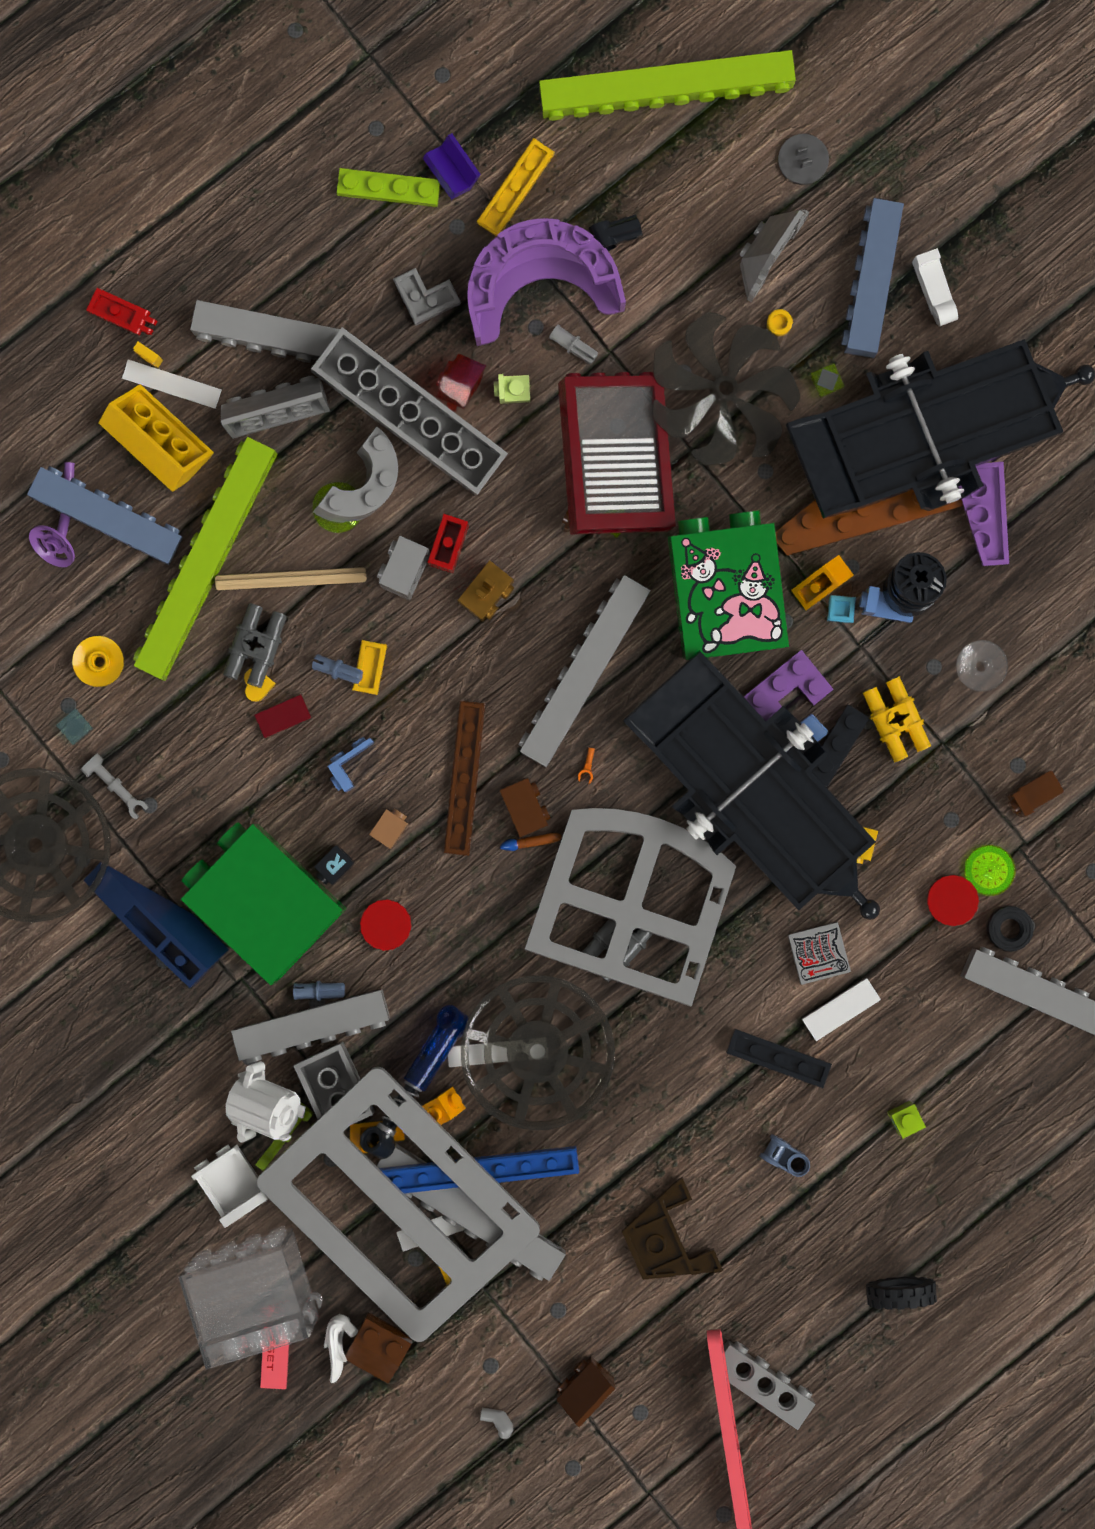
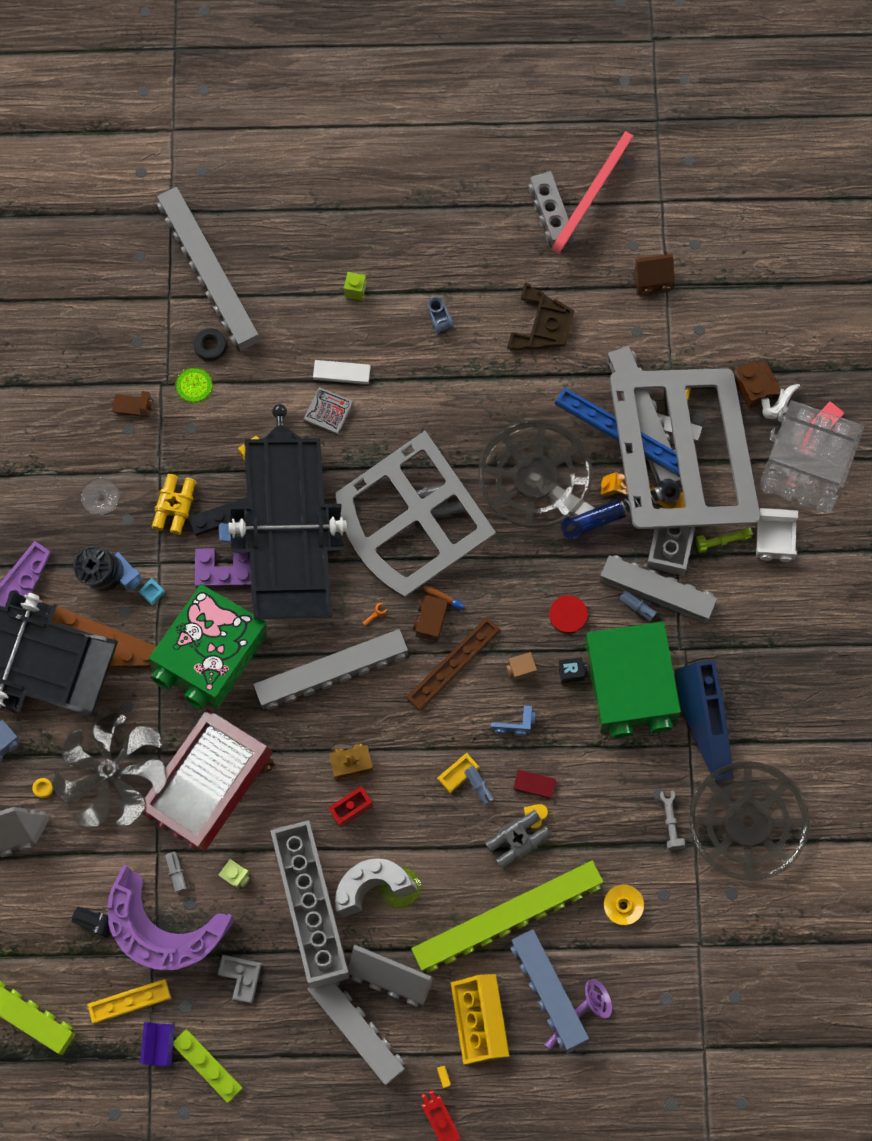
camera: 140 degrees left, 15 degrees down
clear light blue tile [56,709,94,745] -> none
white sticker [122,359,222,409] -> none
tan axle [215,567,367,590] -> none
white container [226,1061,305,1142] -> none
light grey brick [377,536,430,601] -> none
clear red brick [436,354,486,413] -> none
light grey arm [480,1407,514,1439] -> none
black plate [726,1028,832,1088] -> none
light orange slope [791,555,854,610] -> none
tile [810,363,844,398] -> none
black tyre [866,1277,937,1310] -> none
red tile [927,875,979,926] -> none

